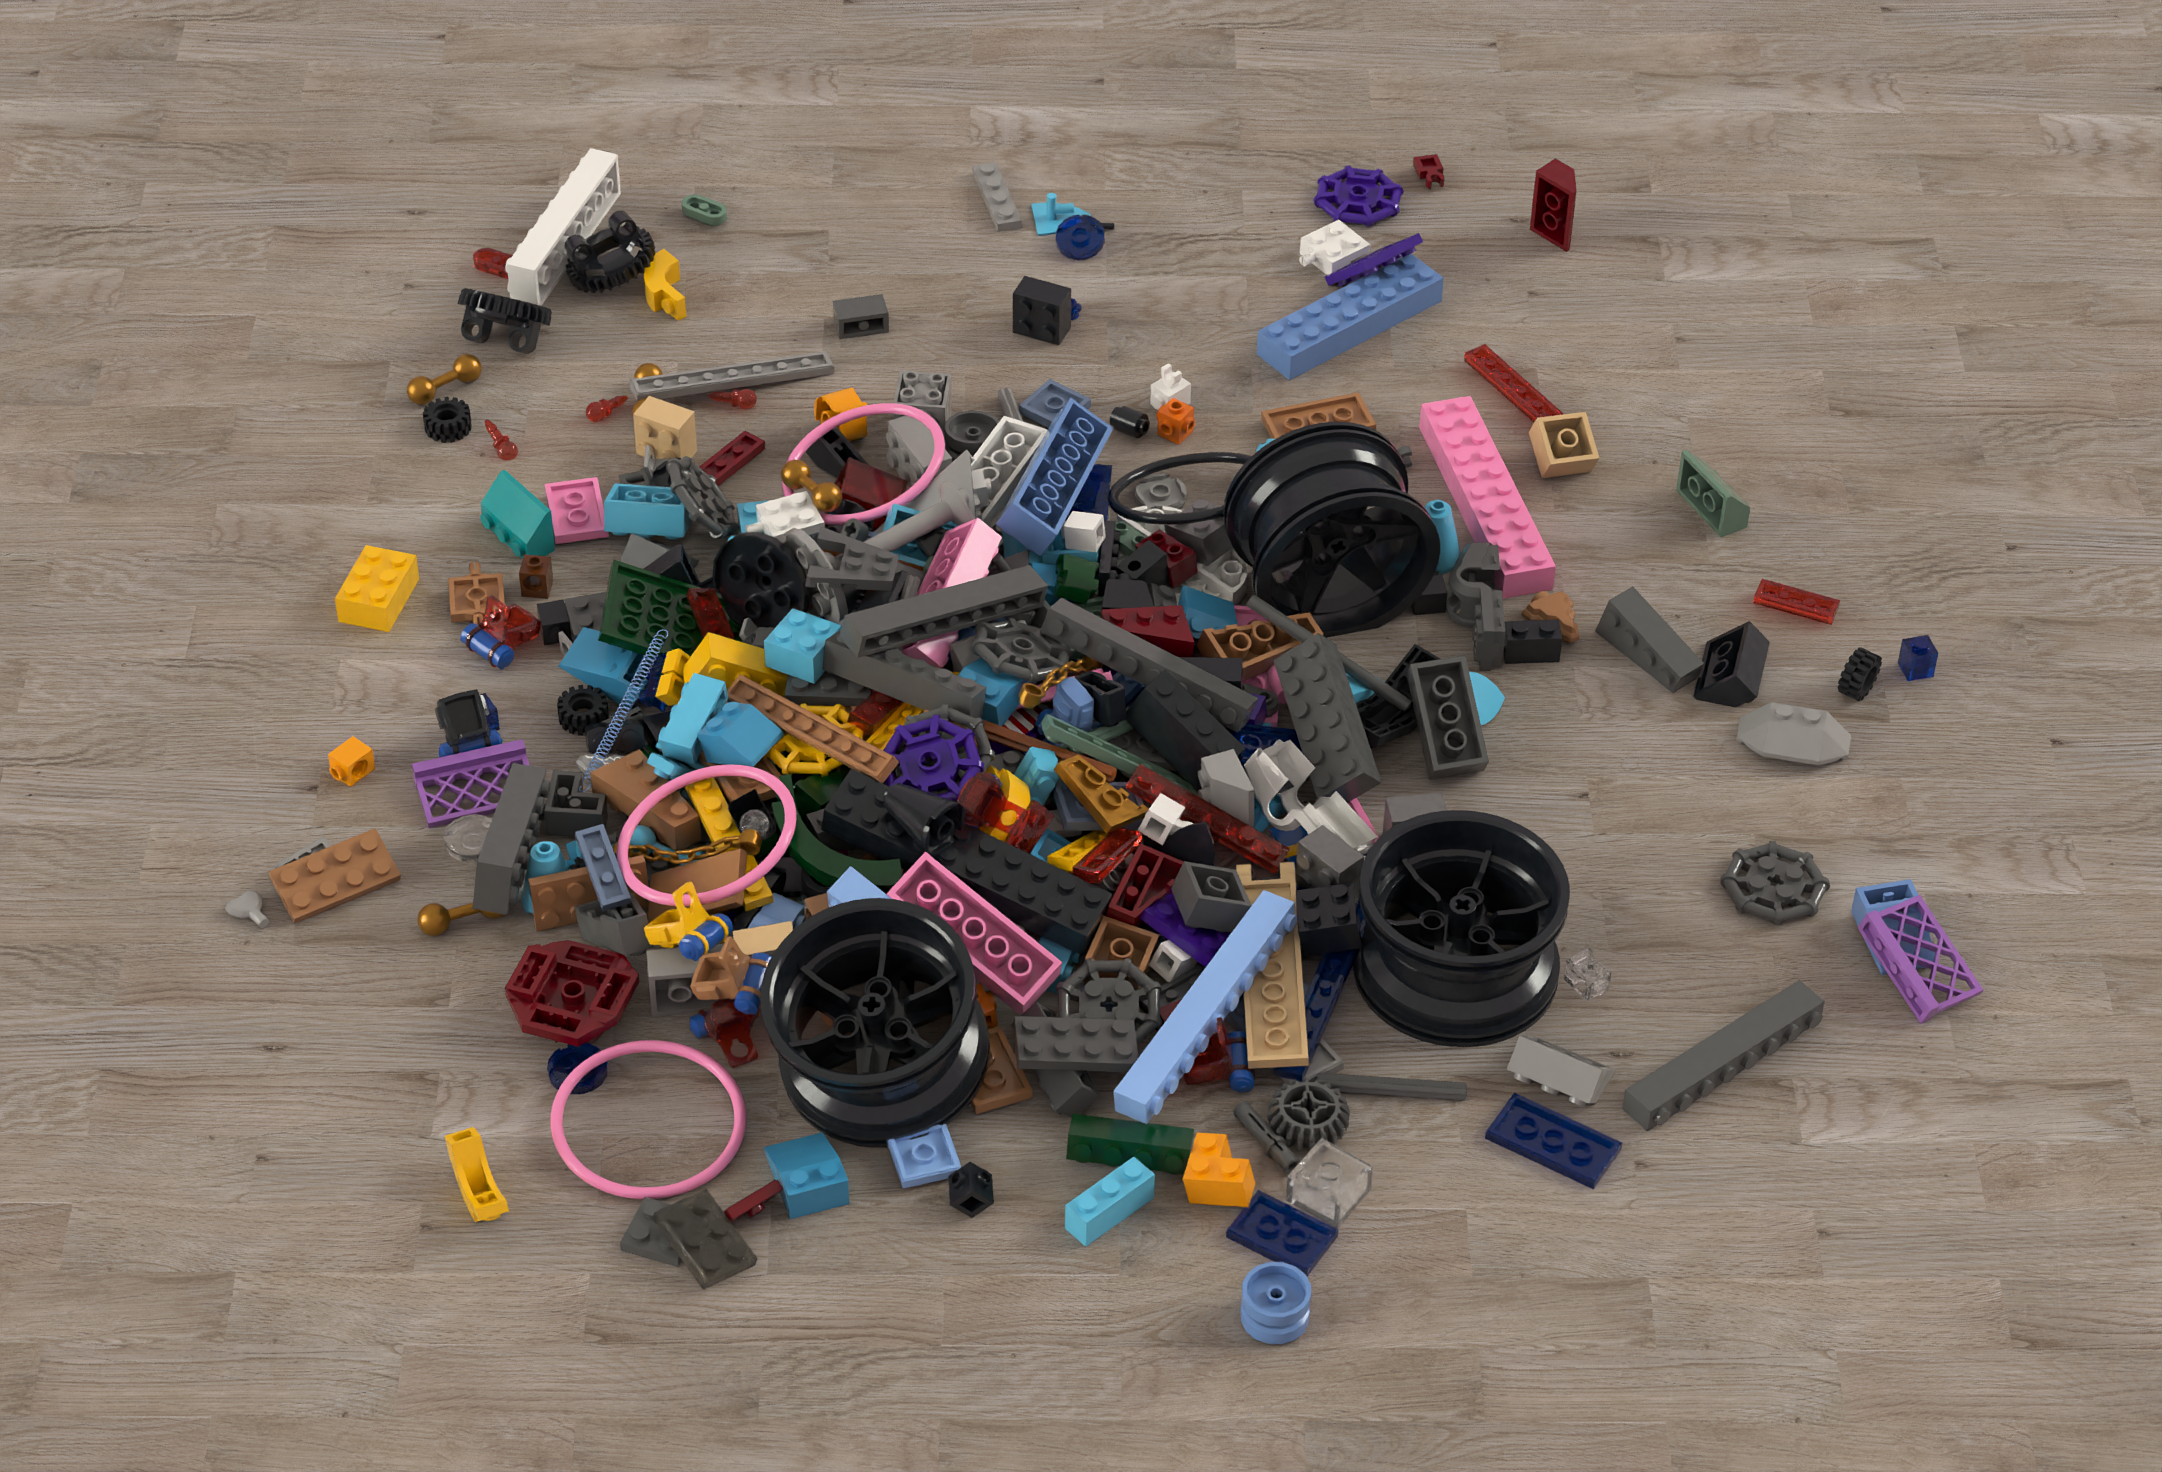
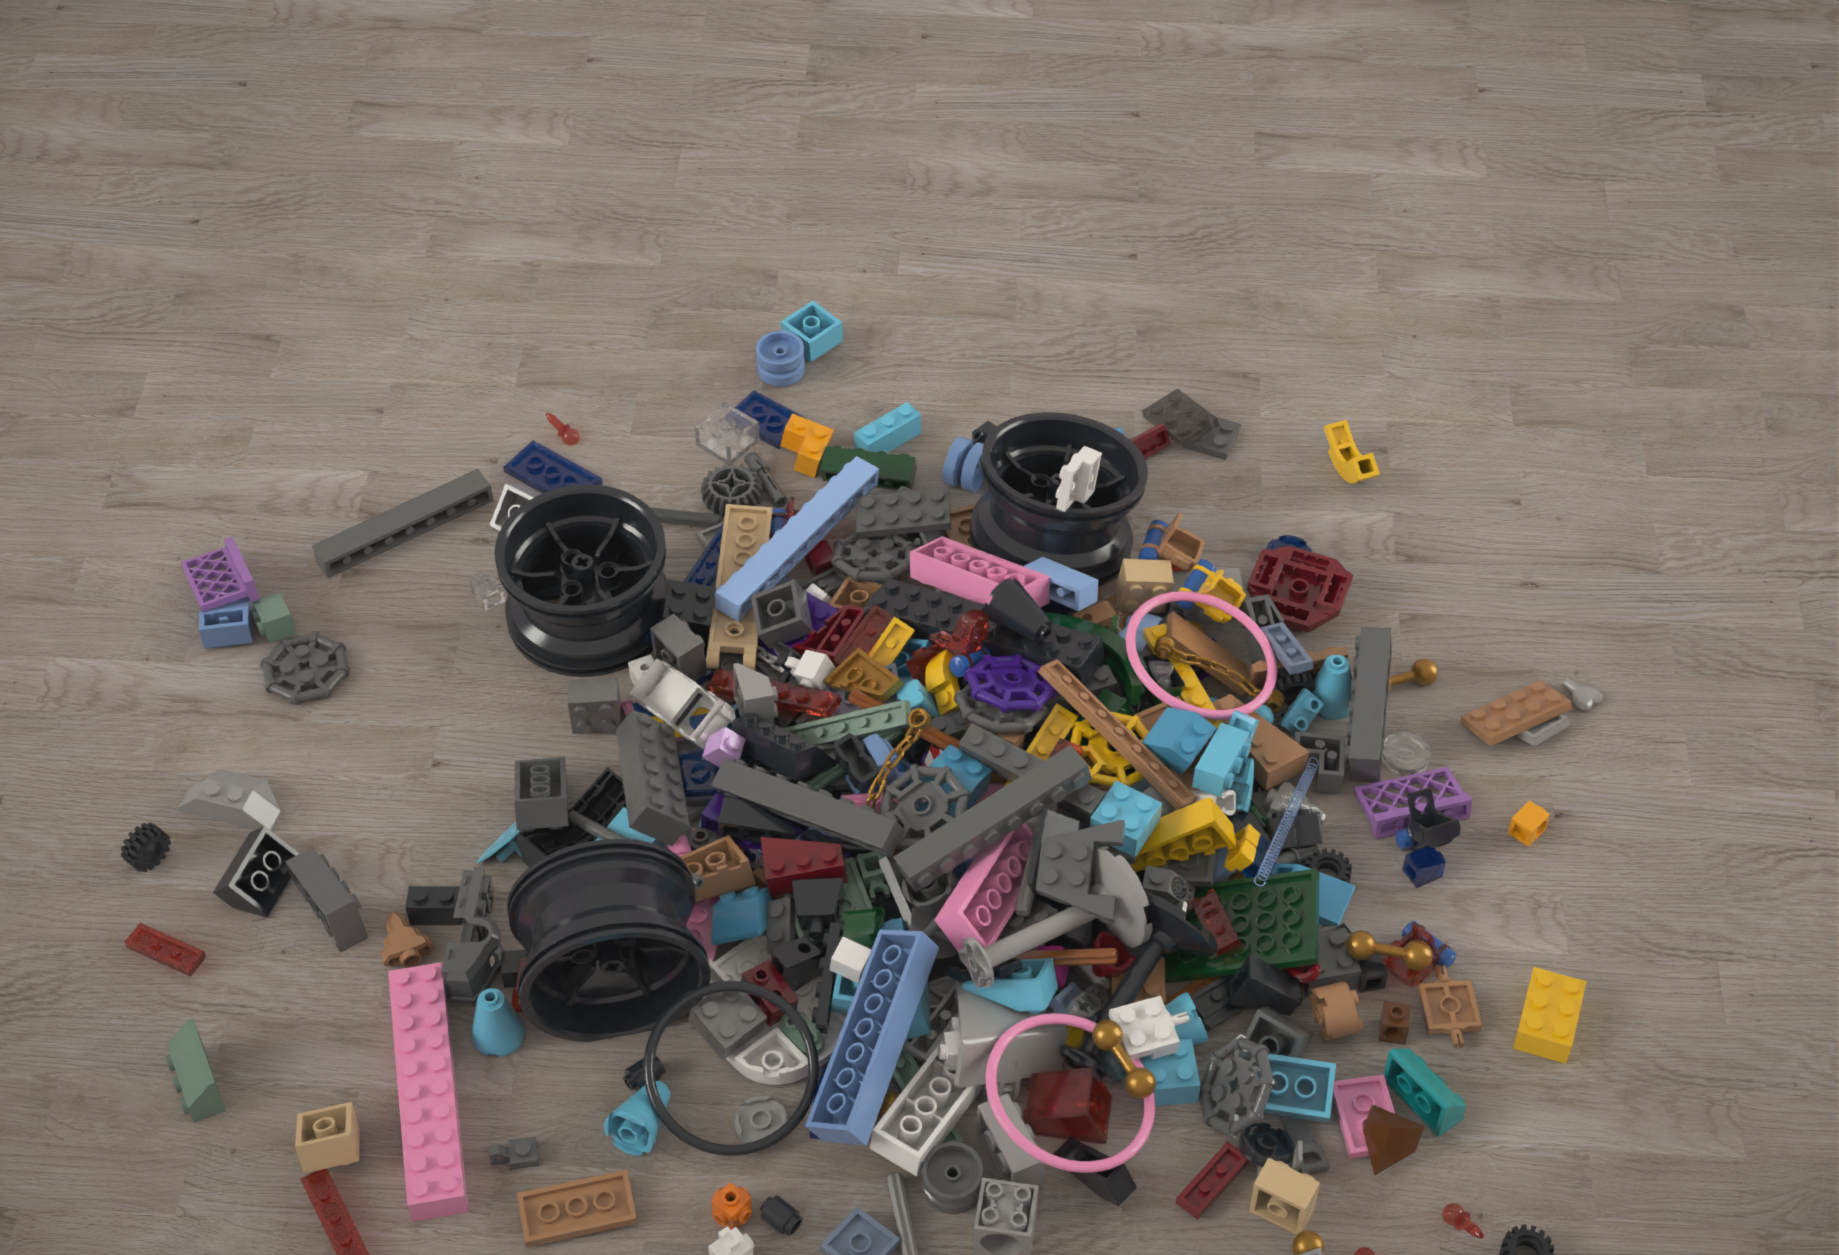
camera: 175 degrees left, 5 degrees up
bright pink piece [550,1040,747,1199] -> none
light orange brick [814,387,868,442] -> none
clear blue brick [1898,635,1938,681] -> none
none -> sand green brick [251,592,297,643]
none -> clear red bar [546,412,580,445]
none -> lavender brick [702,727,745,767]
none -> medium azure brick [780,300,843,362]
none -> medium blue wheel [942,436,985,493]
none -> white plate [1055,446,1102,512]
none -> medium nougat brick [1310,982,1363,1042]
none -> pearl gold piece [1346,930,1433,971]
none -> reddish brown slope [1363,1104,1425,1176]

